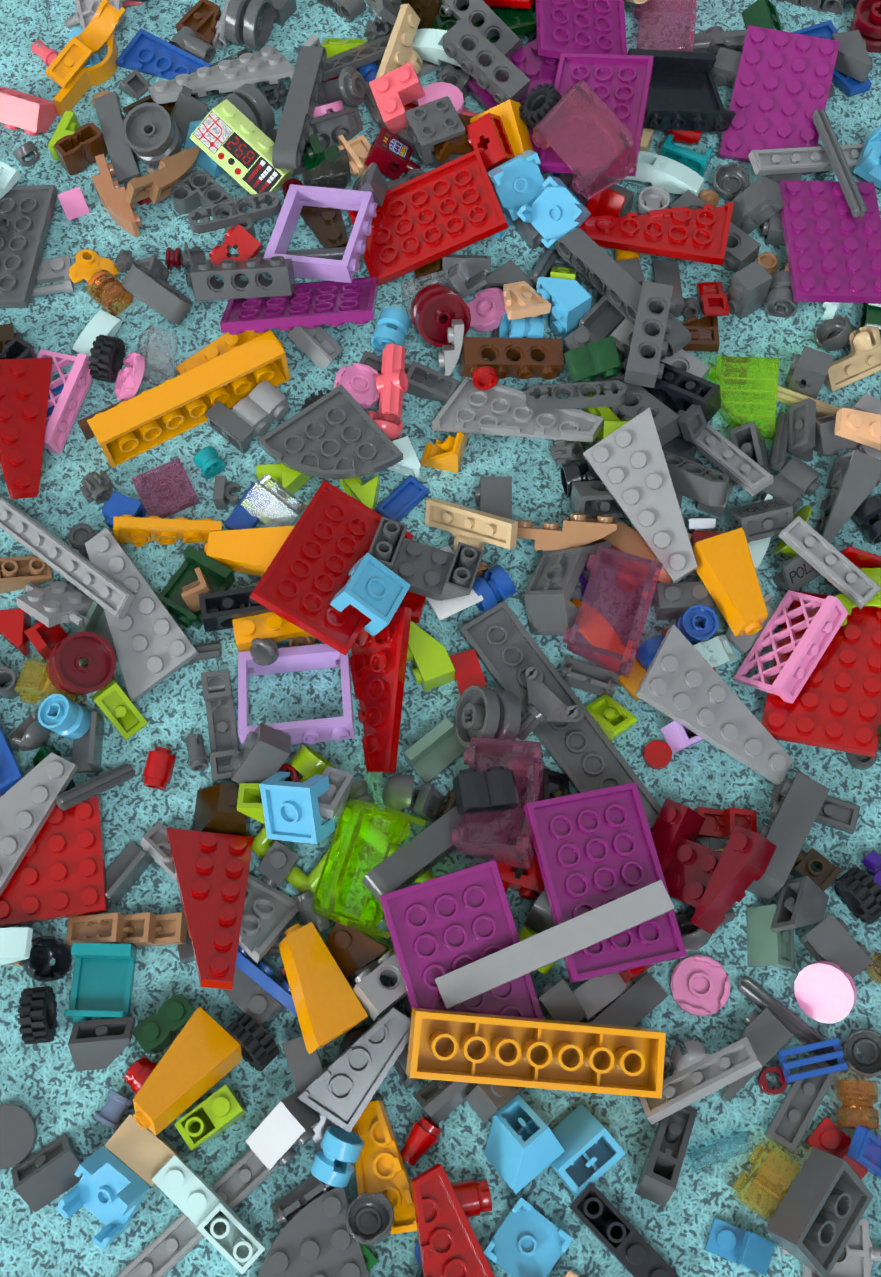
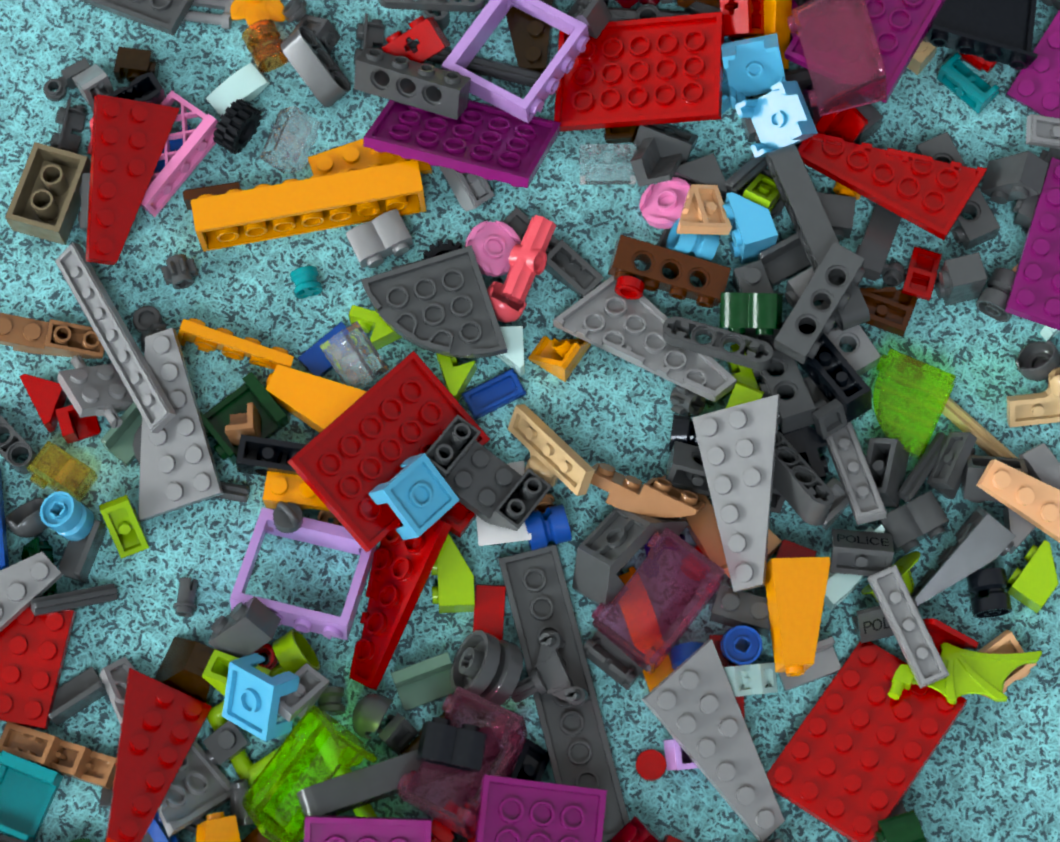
camera: 20 degrees right, 5 degrees up
dark red wheel [46,631,116,696] -> none
blue brick [102,491,147,530] -> none
bright pink tile [114,352,145,401] -> none
clear pink plate [131,458,200,519] -> none
red brick [142,747,176,790] -> none
dark red bush [166,247,182,270] -> none
dark grey slope [201,669,240,781] -> none
dark grey slope [206,402,254,453] -> none
dark grey tile [213,475,241,510] -> none
medium azure wheel [371,307,411,352] -> none
dark red wheel [410,284,471,347] -> none
light grey slope [438,319,464,376] -> none
dark grey brick [475,476,512,520] -> none
lime slope [585,694,637,742] -> none
light aqua slope [607,151,704,196] -> none
light grey wheel [636,186,670,215] -> none
tile [685,517,716,541] -> none
medium nougat plate [697,189,719,207] -> none
dark grey hair [713,162,750,200] -> none
bright pink fence [733,590,848,704] -> none
medium nougat plate [754,252,779,275] -> none
dark grey brick [784,346,834,399] -> none

